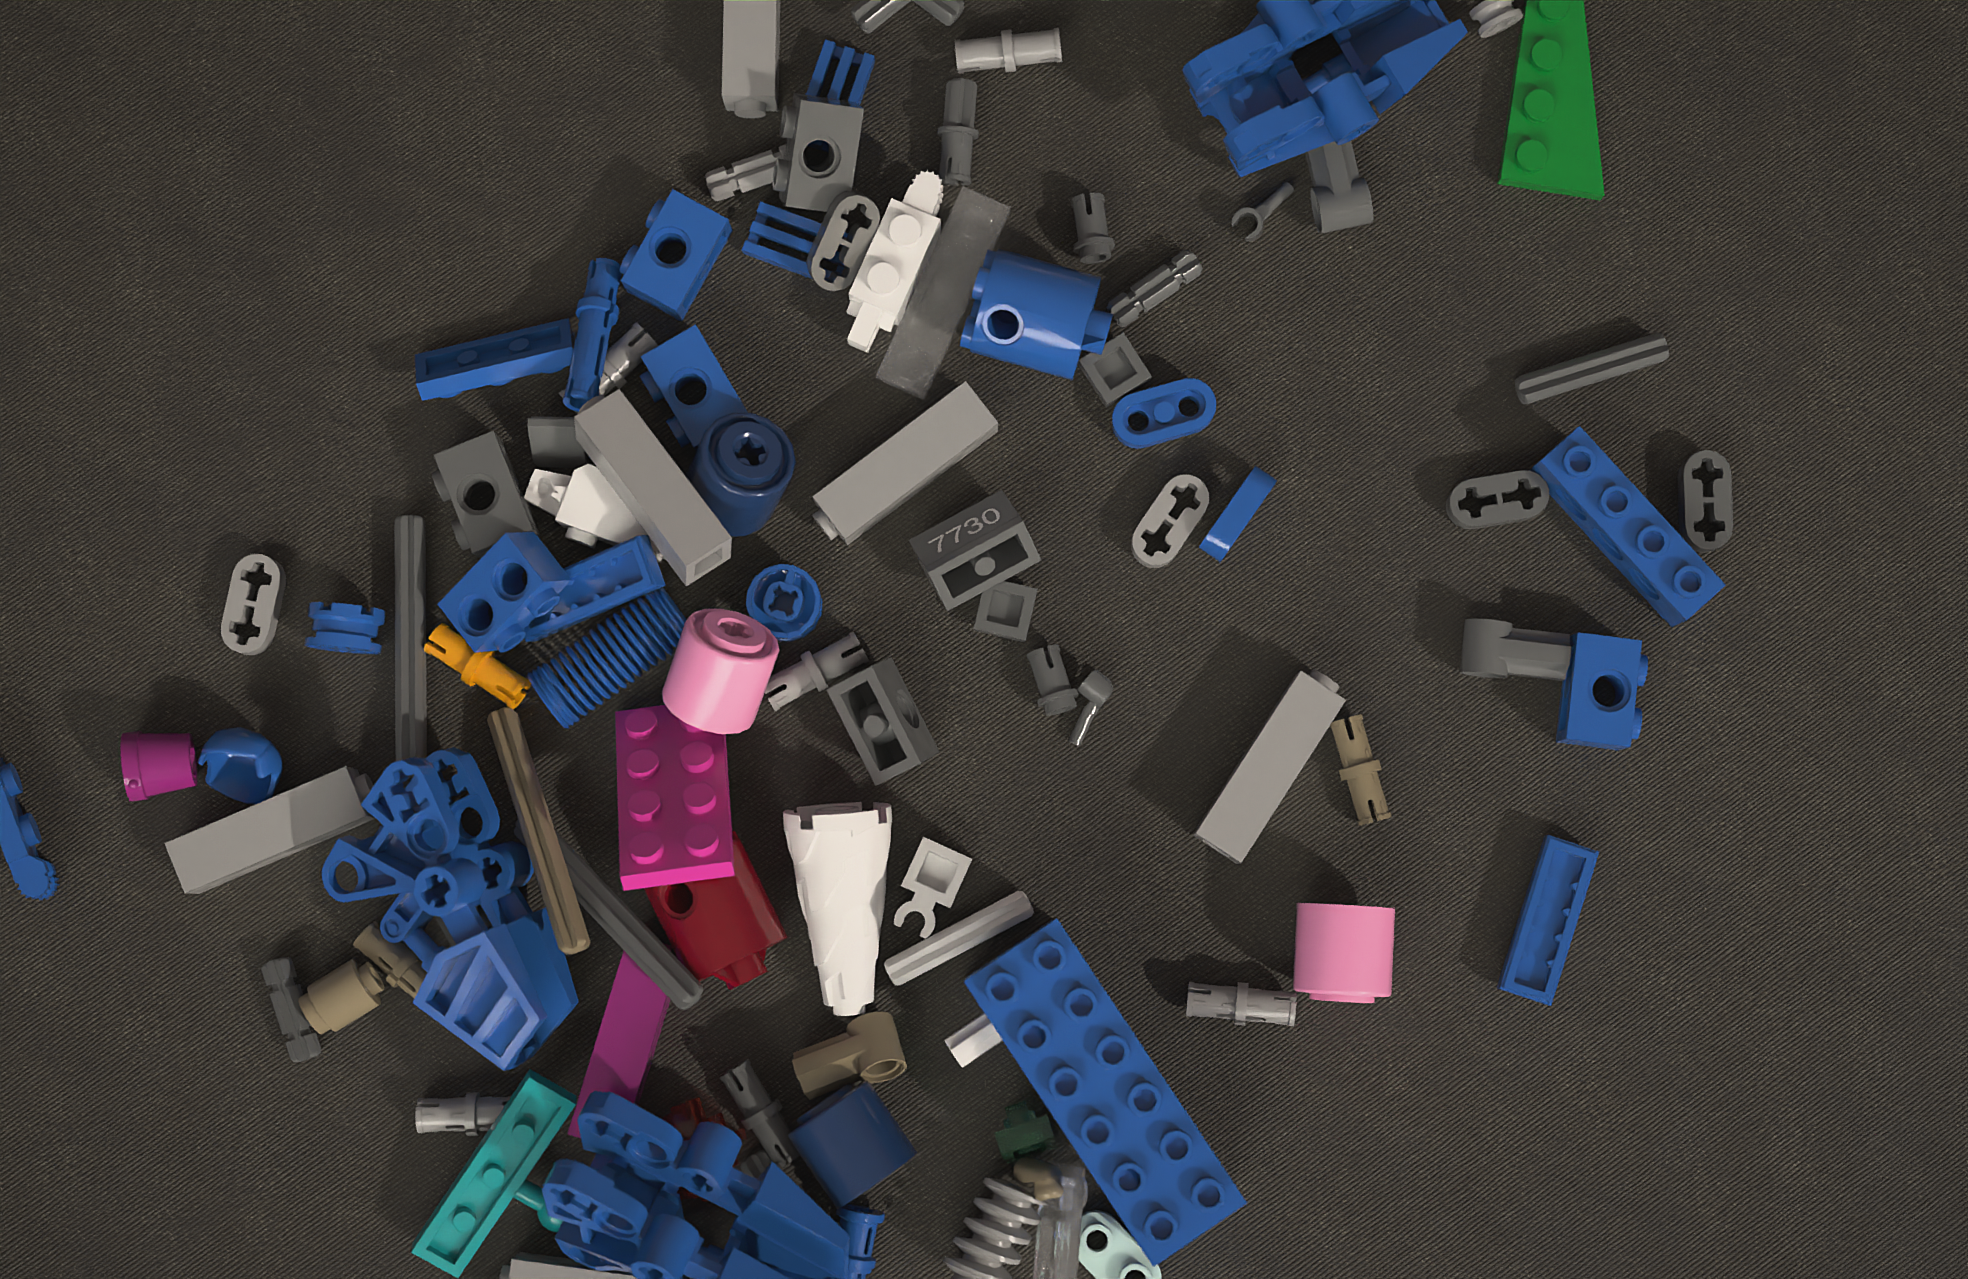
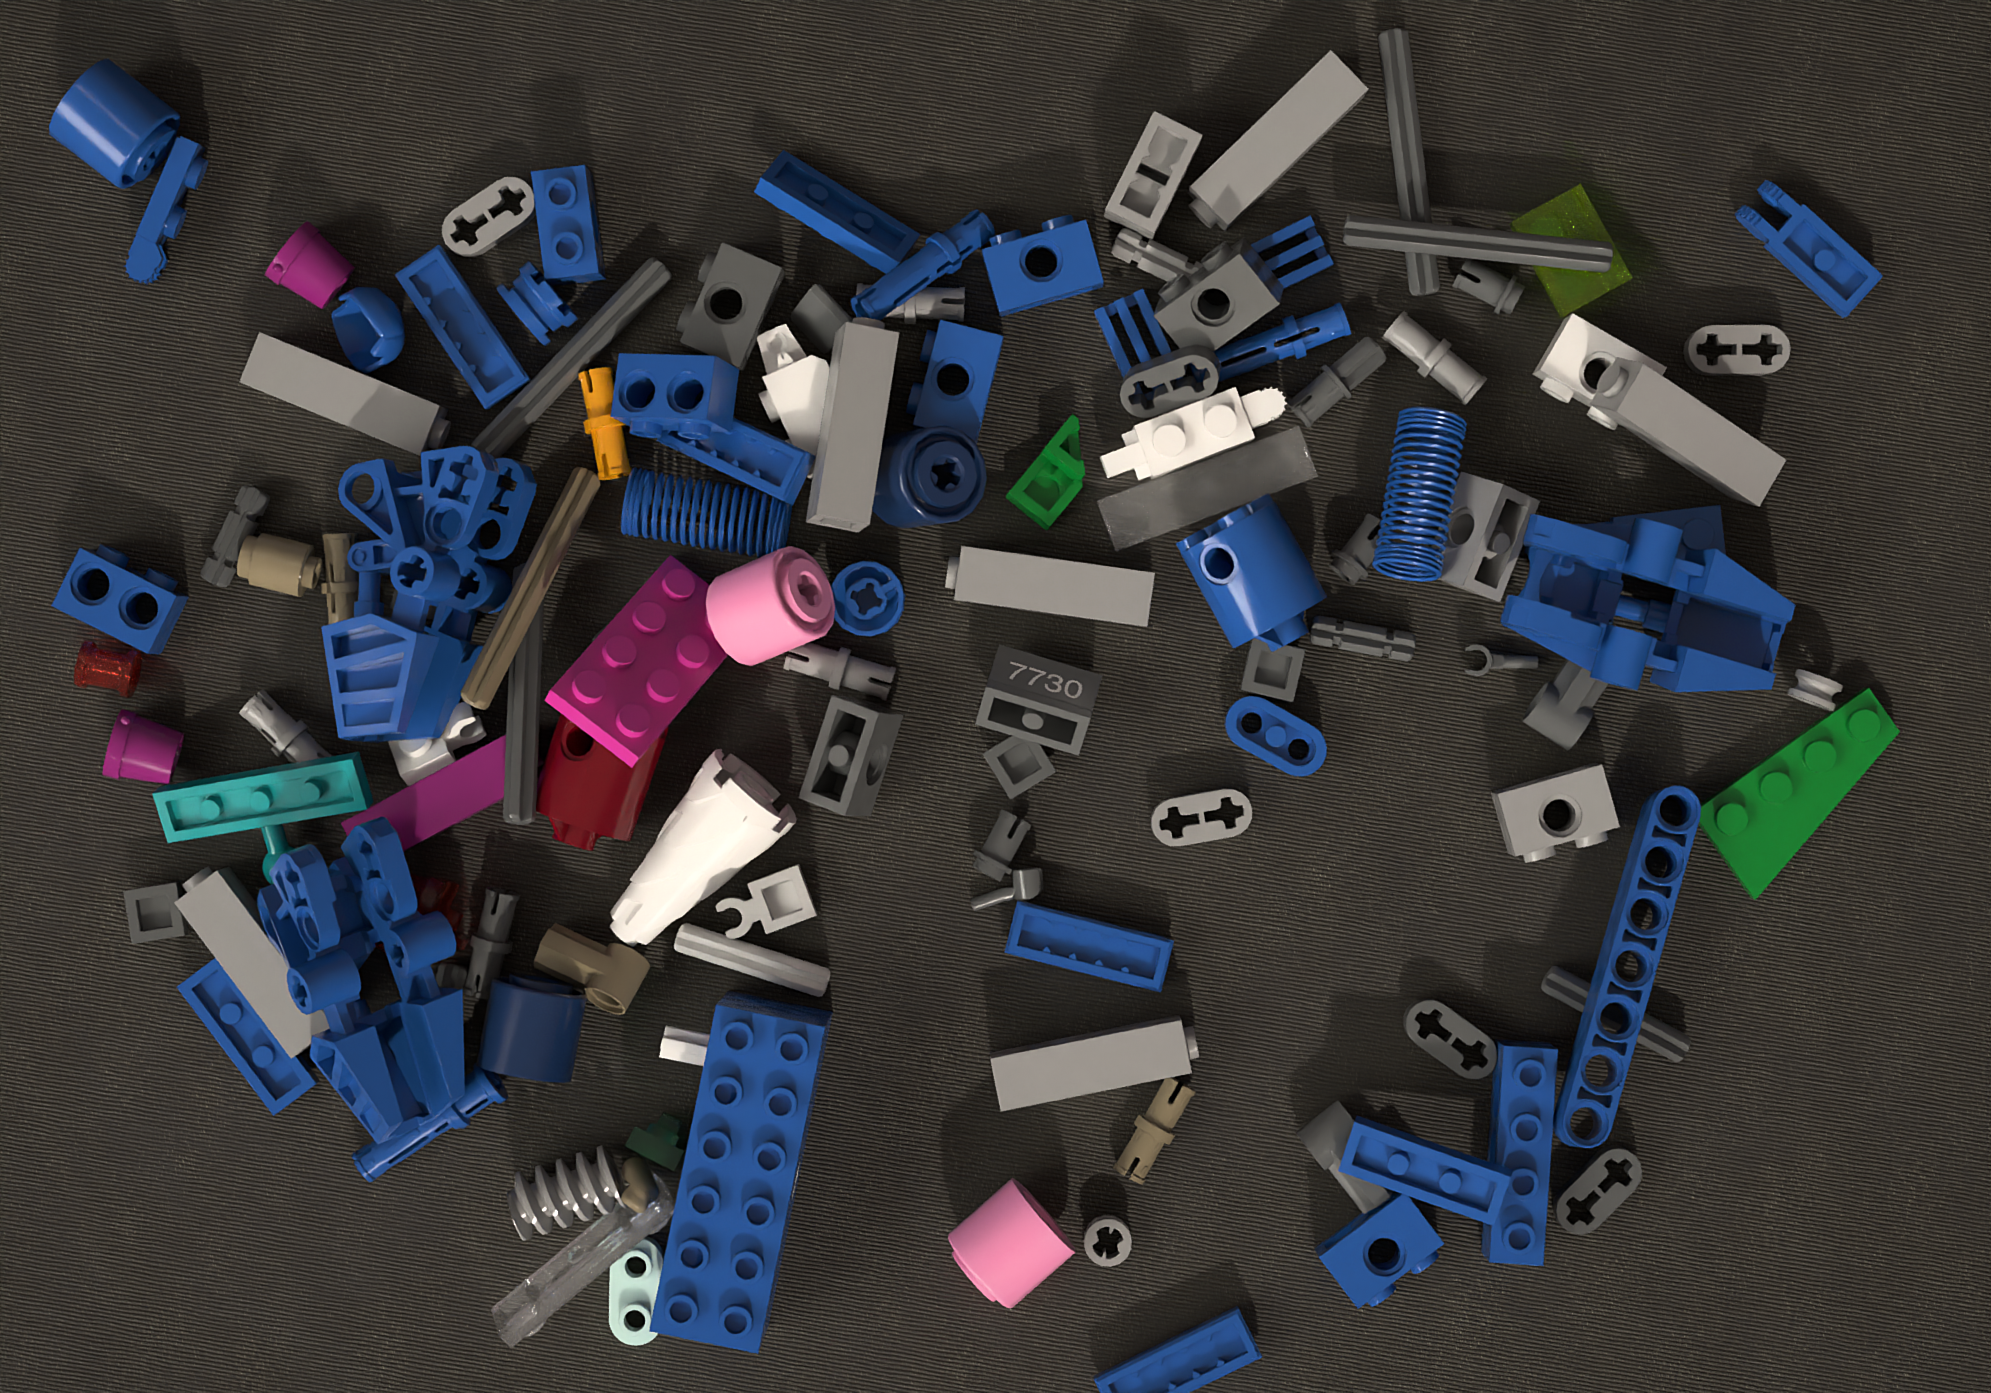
camera: 50 degrees right, 5 degrees up
light grey pin [1186,982,1297,1026] -> none
blue beam [1199,466,1277,562] -> none
none -> blue brick [51,544,189,654]
none -> clear red bush [74,640,142,698]
none -> magenta piece [102,708,184,785]
none -> white plate [388,702,487,786]
none -> blue plate [395,245,531,410]
none -> blue brick [531,165,606,286]
none -> blue plate [1004,900,1174,992]
none -> green slope [1005,414,1085,531]
none -> light grey bush [1083,1215,1132,1267]
none -> light grey brick [1104,111,1203,240]
none -> blue pin [1189,302,1351,383]
none -> blue plate [1338,1116,1513,1226]
none -> blue piece [1372,406,1467,582]
none -> light grey brick [1431,472,1540,602]
none -> light grey brick [1491,763,1620,863]
none -> blue beam [1553,785,1701,1148]

